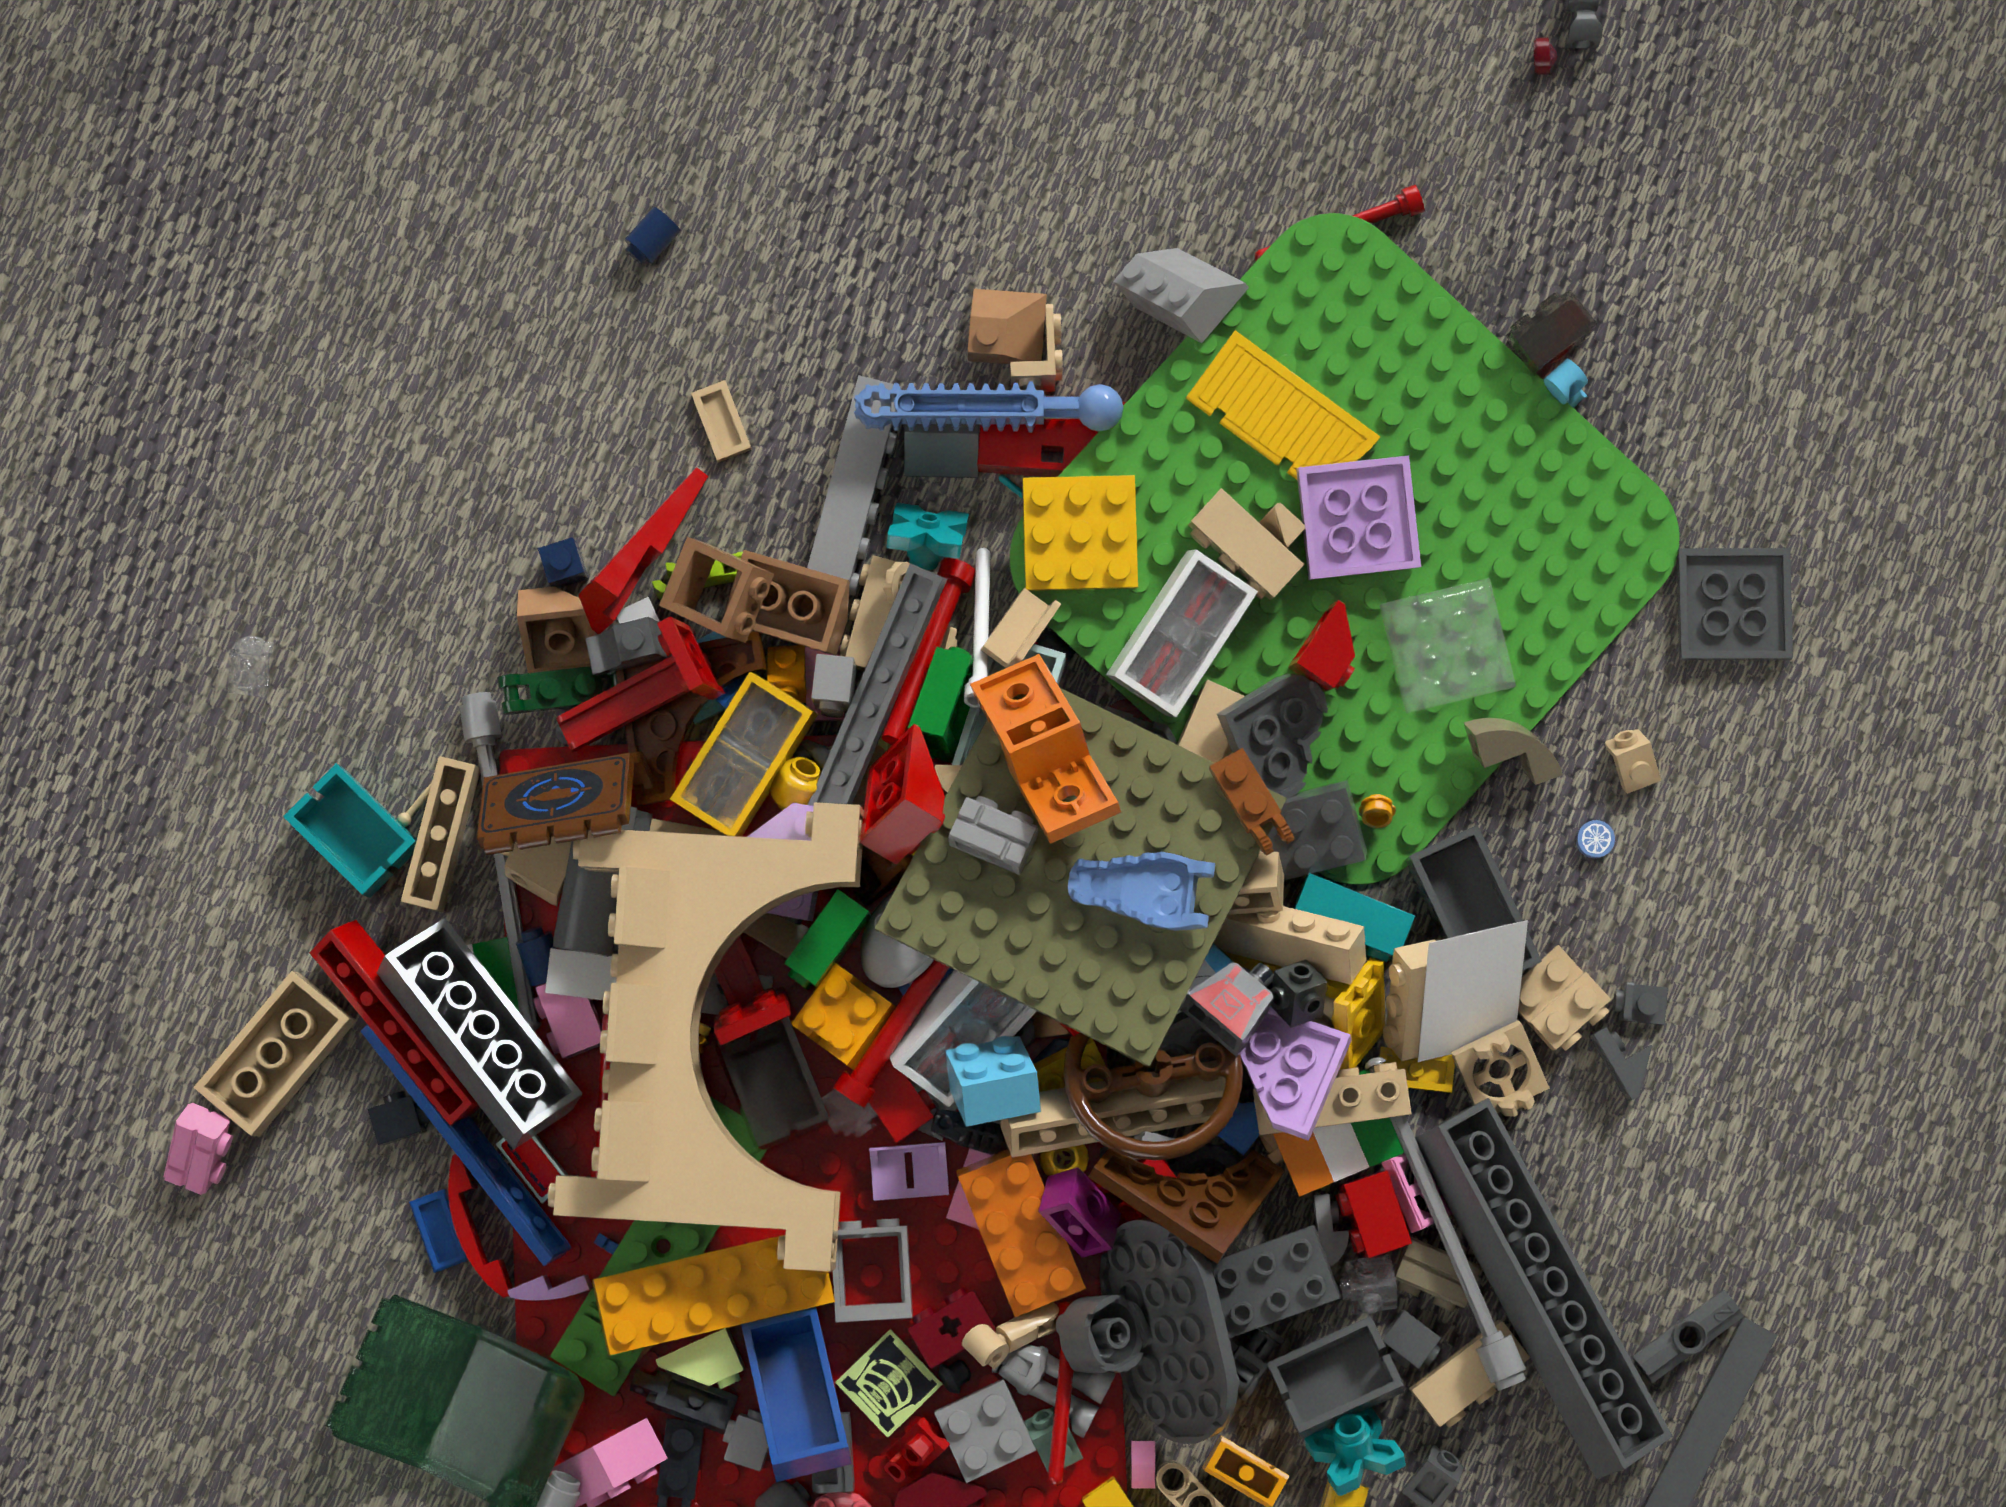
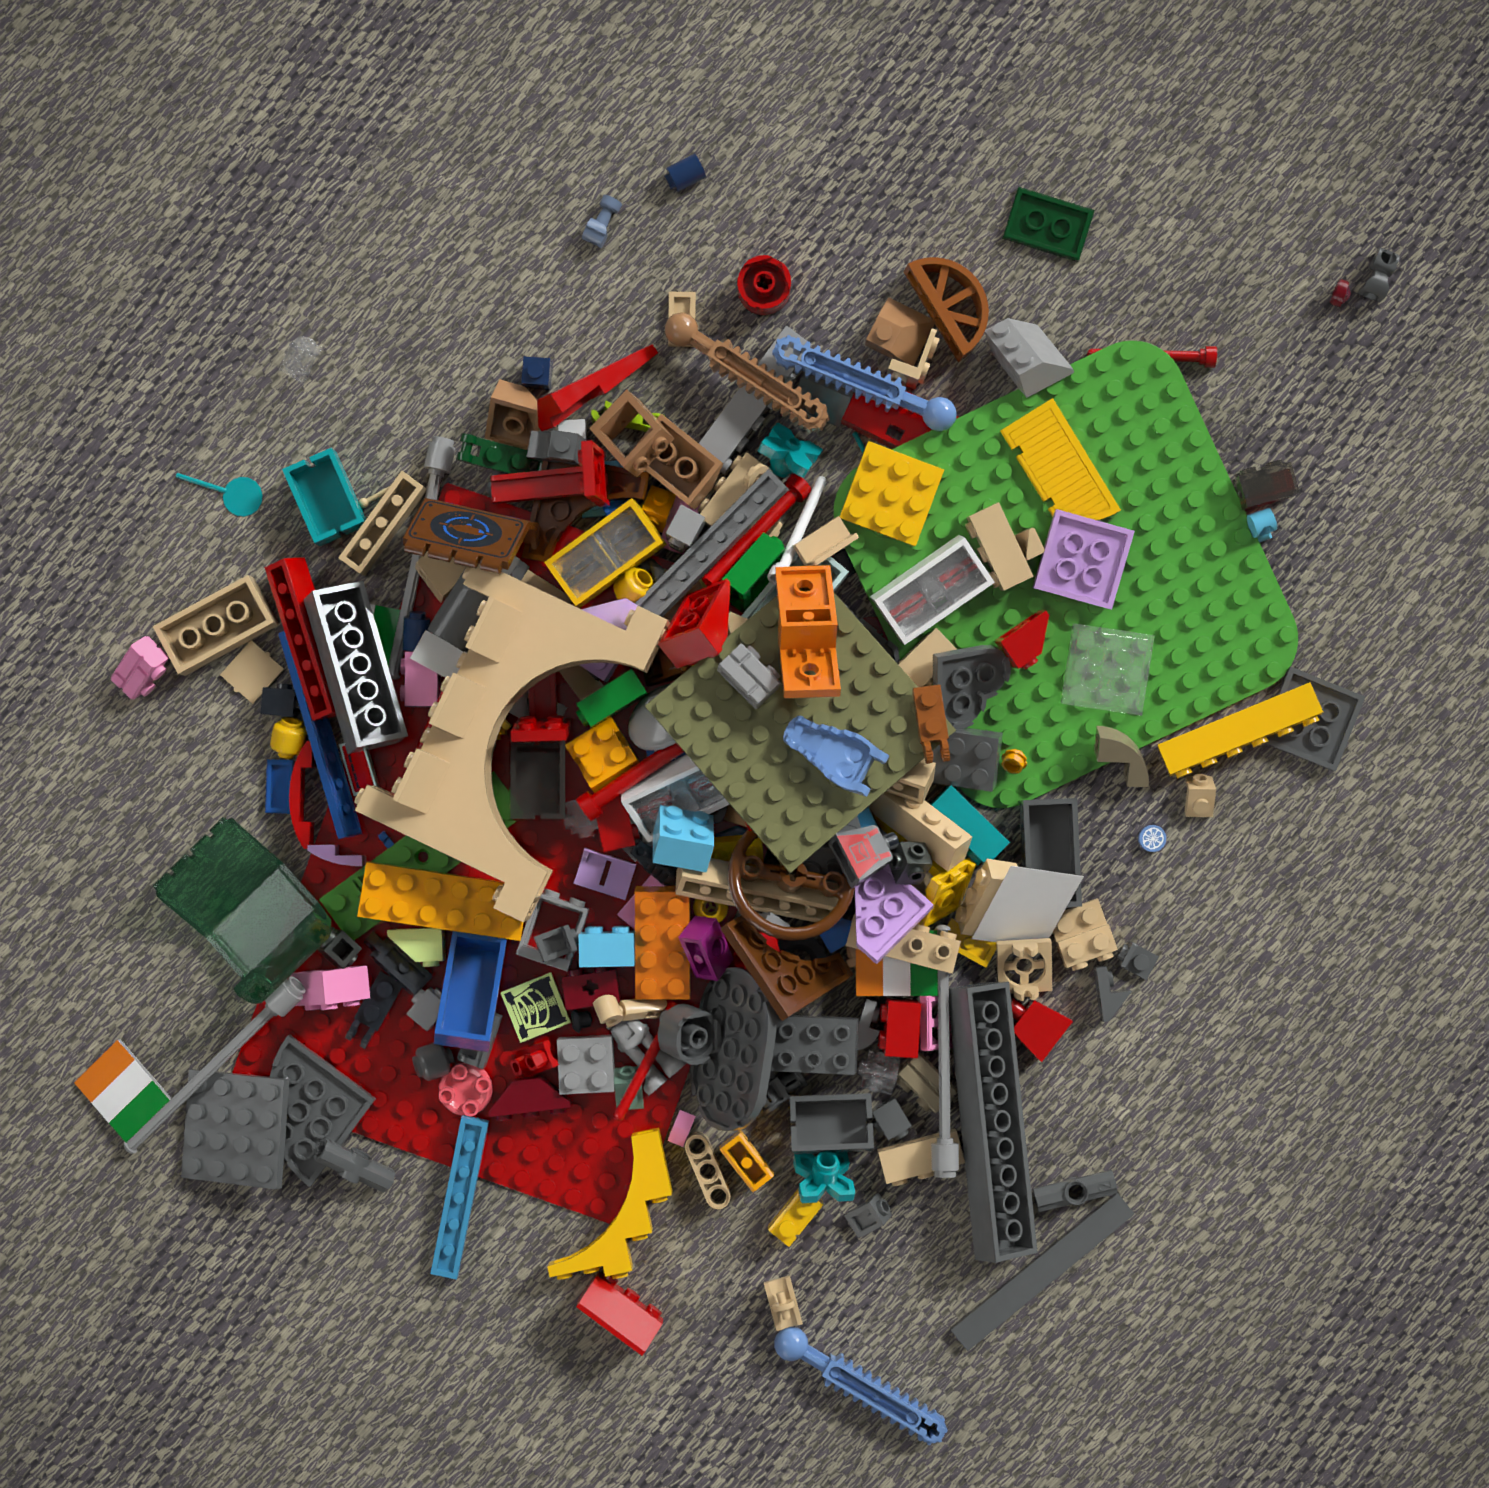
camera: 20 degrees right, 5 degrees up
none -> teal piece [175,473,263,517]
none -> tan piece [220,640,284,704]
none -> yellow head [270,717,307,759]
none -> pearl dark grey brick [317,927,362,969]
none -> dark grey bracket [534,925,579,962]
none -> medium azure brick [579,926,635,967]
none -> sand blue leg [582,195,622,248]
none -> medium nougat gear [665,312,829,433]
none -> red brick [737,255,791,315]
none -> dark orange window [904,257,989,363]
none -> dark green tile [1002,186,1095,262]
none -> red torso [1011,998,1073,1062]
none -> yellow brick [1158,682,1323,779]

